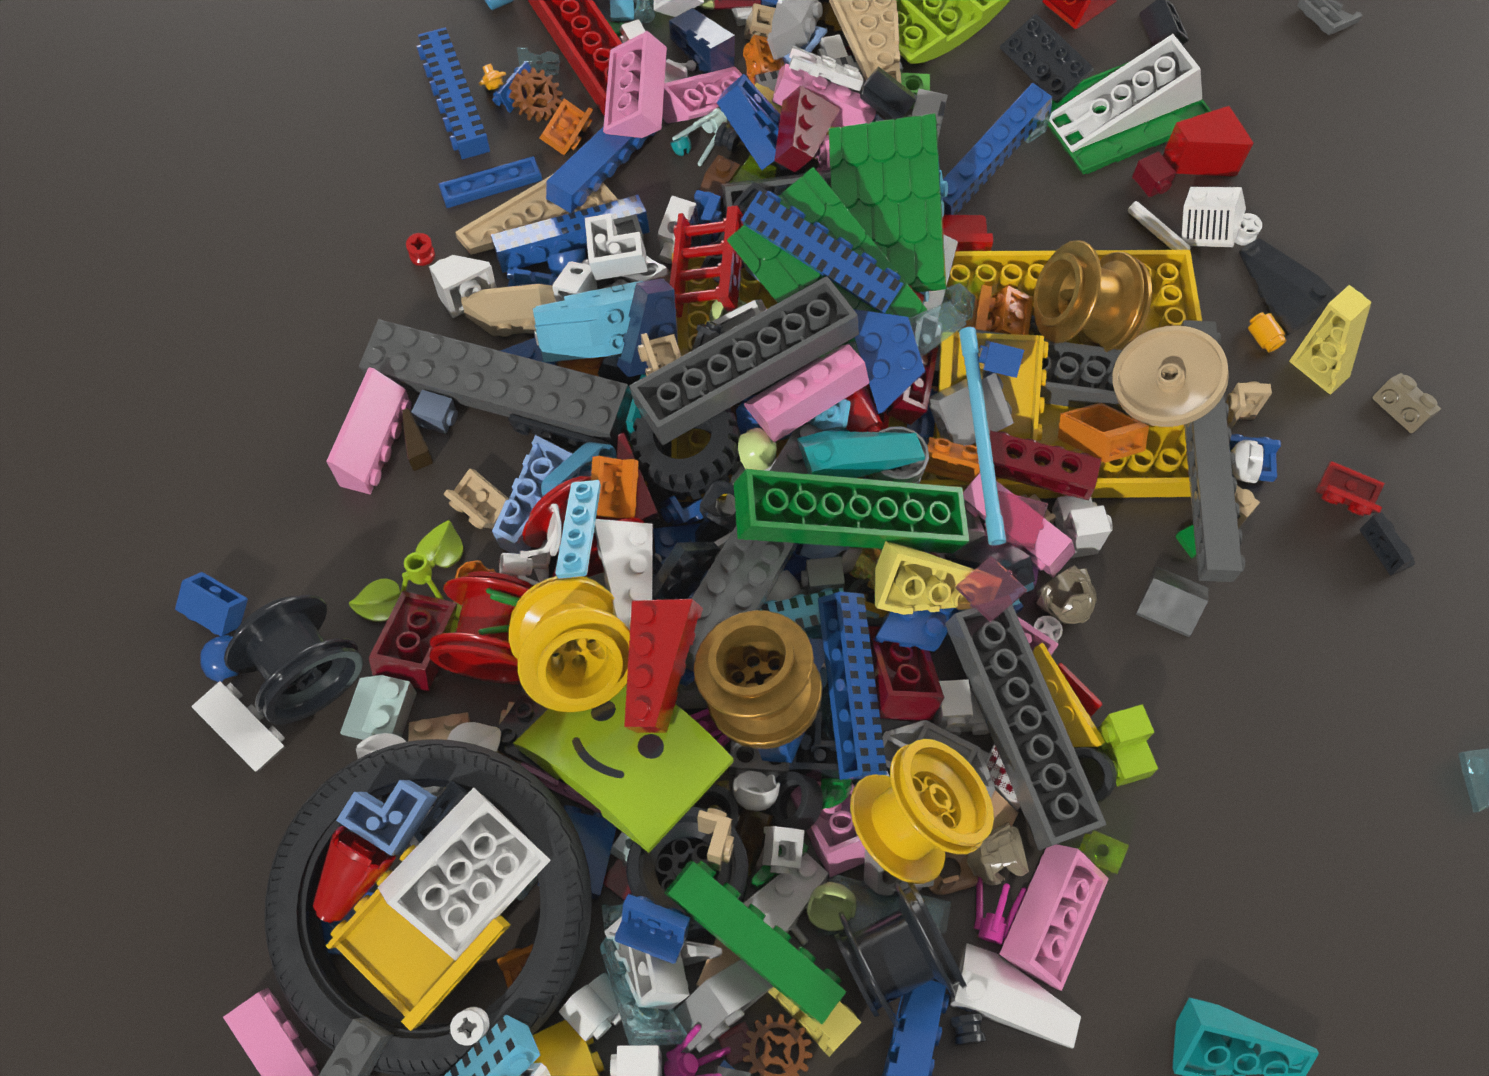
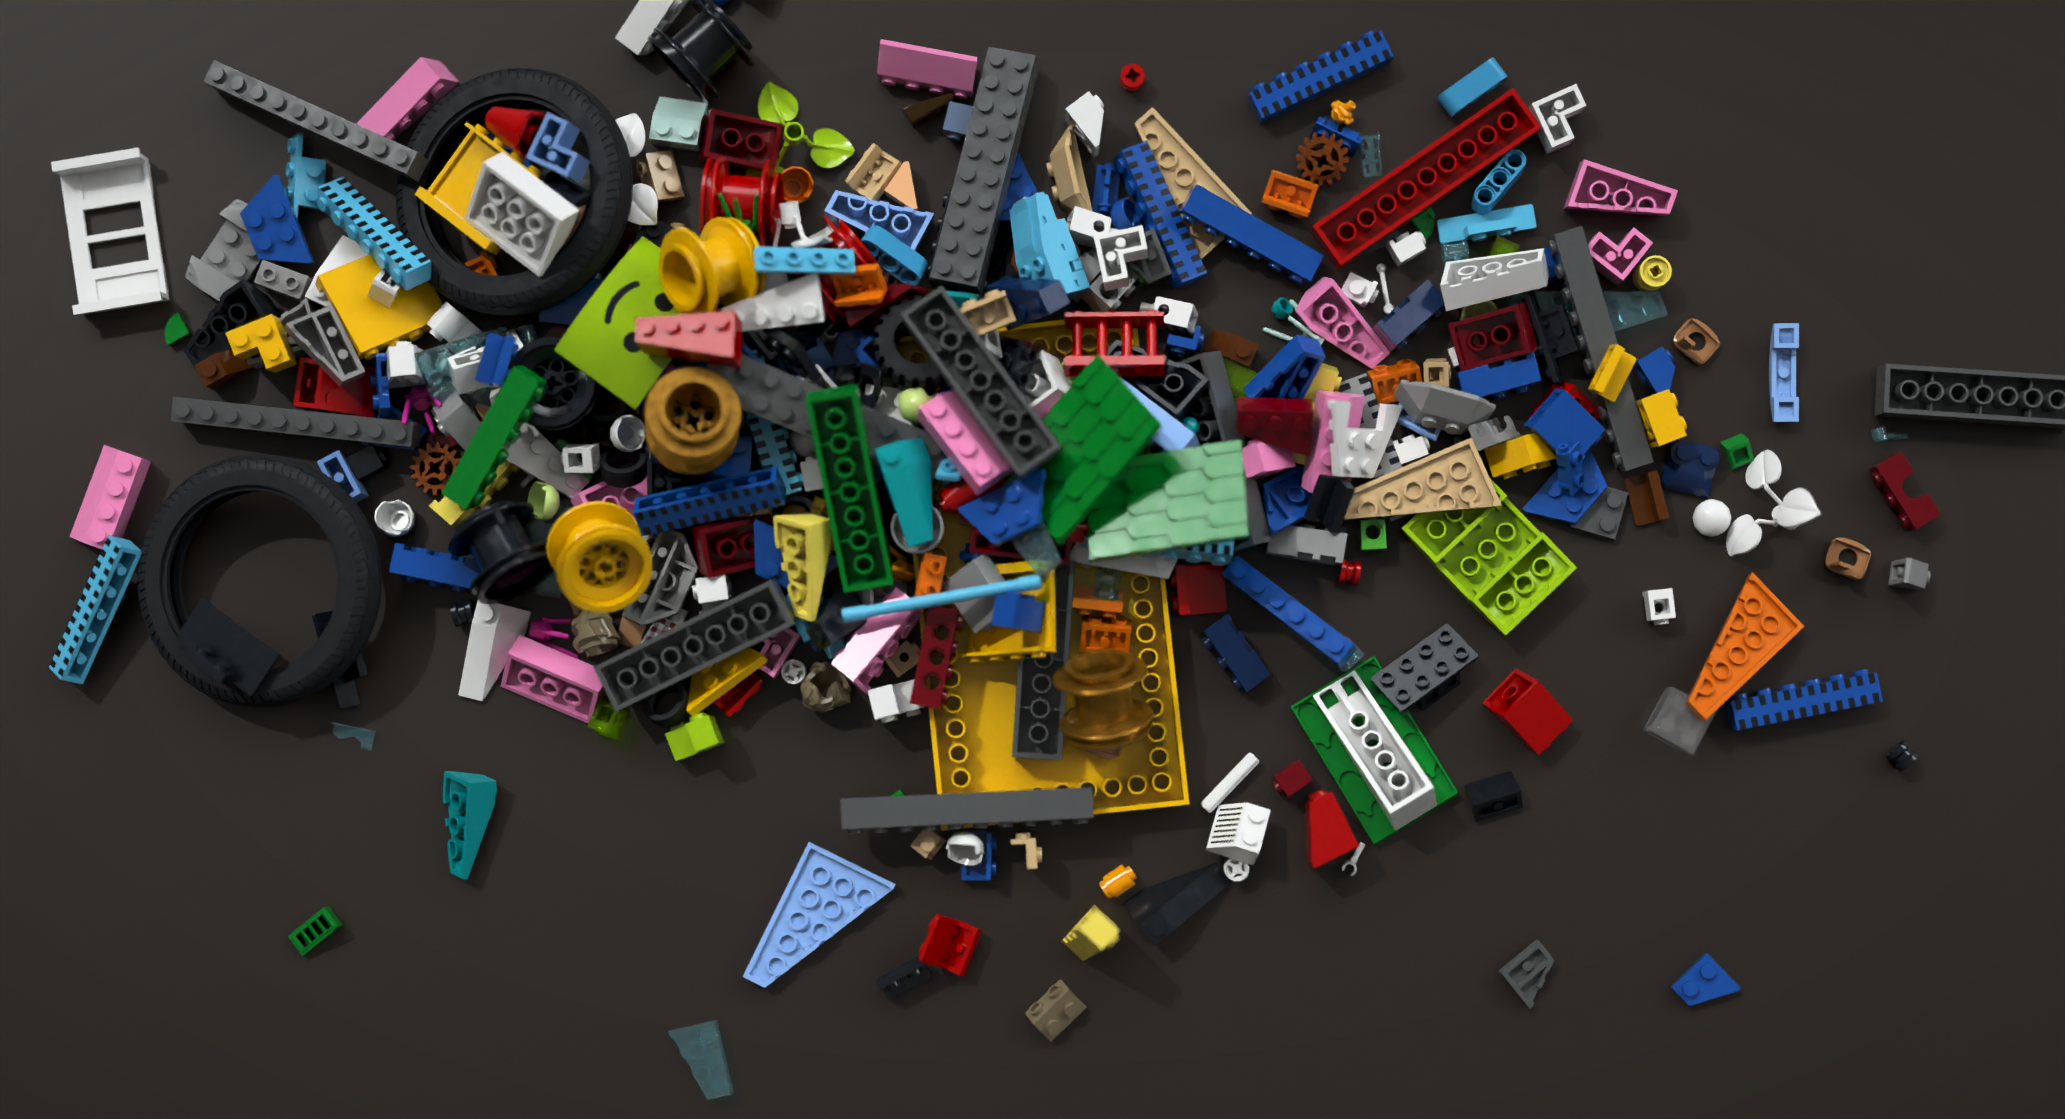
camera: 90 degrees right, 20 degrees up
blue tile [438,156,542,208] -> none
white wheel [450,1007,490,1045] -> none
bright pink slope [603,31,667,138] -> none
tan bracket [697,808,734,871] -> none
blue brick [741,191,903,313] -> none
green tile [821,778,852,809] -> none
clear pink piece [955,556,1027,622] -> none
clear pink piece [984,491,1048,550] -> none
orange window [1058,403,1149,463] -> none
tan dish [1112,326,1229,427] -> none
dark grey slope [1135,566,1209,637] -> none
none -> light blue wing [743,842,896,988]
none -> light nougat slope [884,161,918,211]
none -> dark blue wedge [1201,614,1271,693]
none -> red wheel [1338,559,1361,586]

